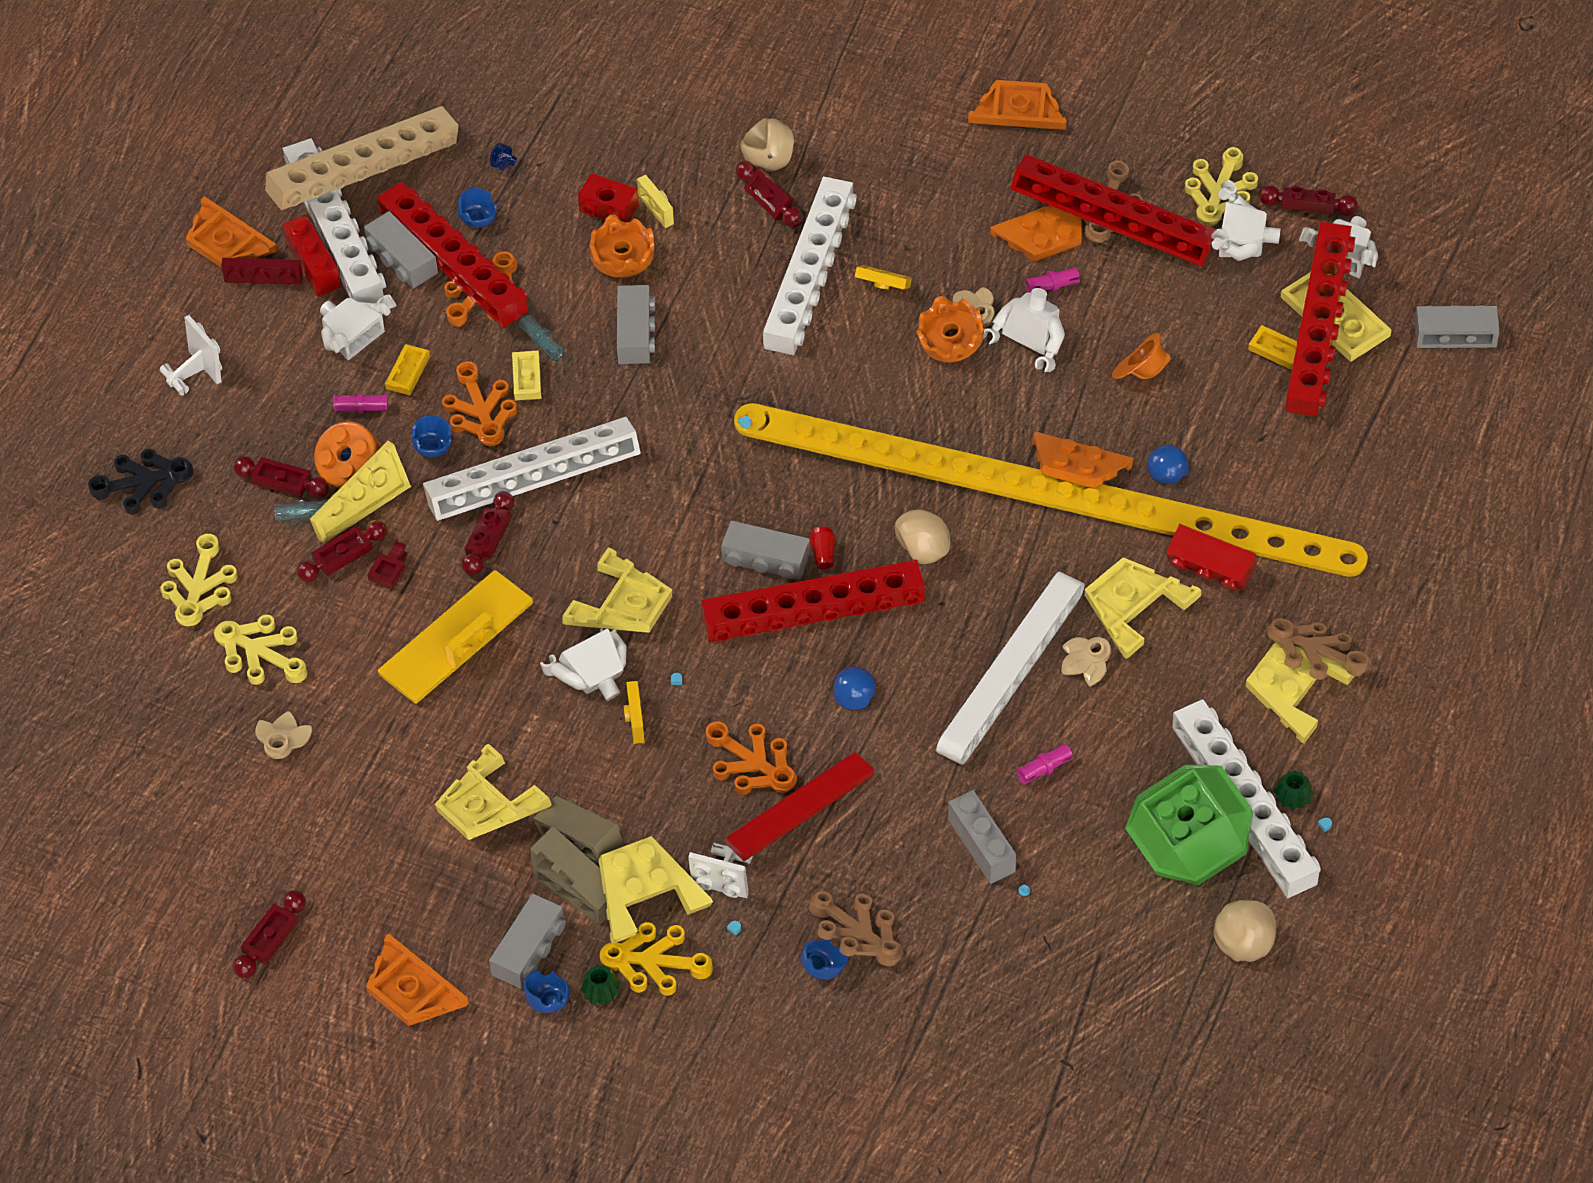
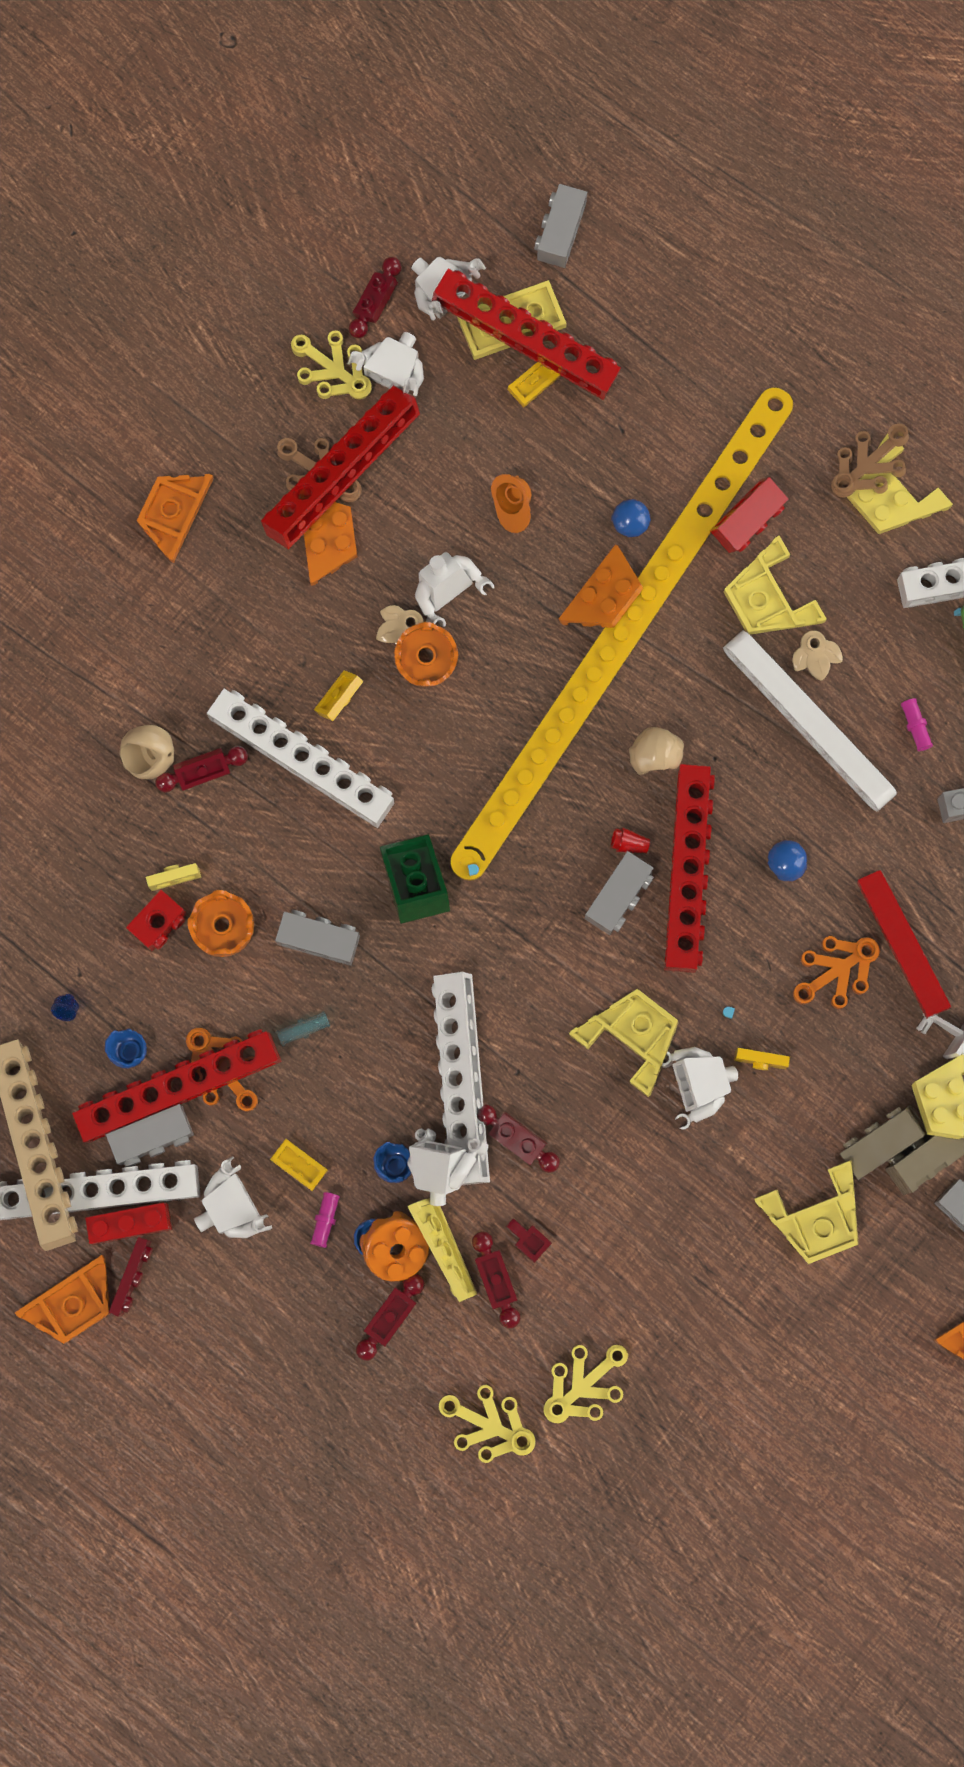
camera: 75 degrees left, 25 degrees up
black plant [88,449,194,515] -> none
white plate [160,315,222,395] -> none
dark red plate [233,890,306,978] -> none
tan plate [255,711,312,759] -> none
clear light blue pin [274,499,328,522] -> none
yellow bracket [378,570,533,704] -> none
orange plant [442,361,517,446] -> none
light yellow plate [512,350,542,401] -> none
dark pink pin [1025,267,1080,293] -> none
none -> dark green slope [380,834,450,924]
none -> white torso [407,1129,488,1206]

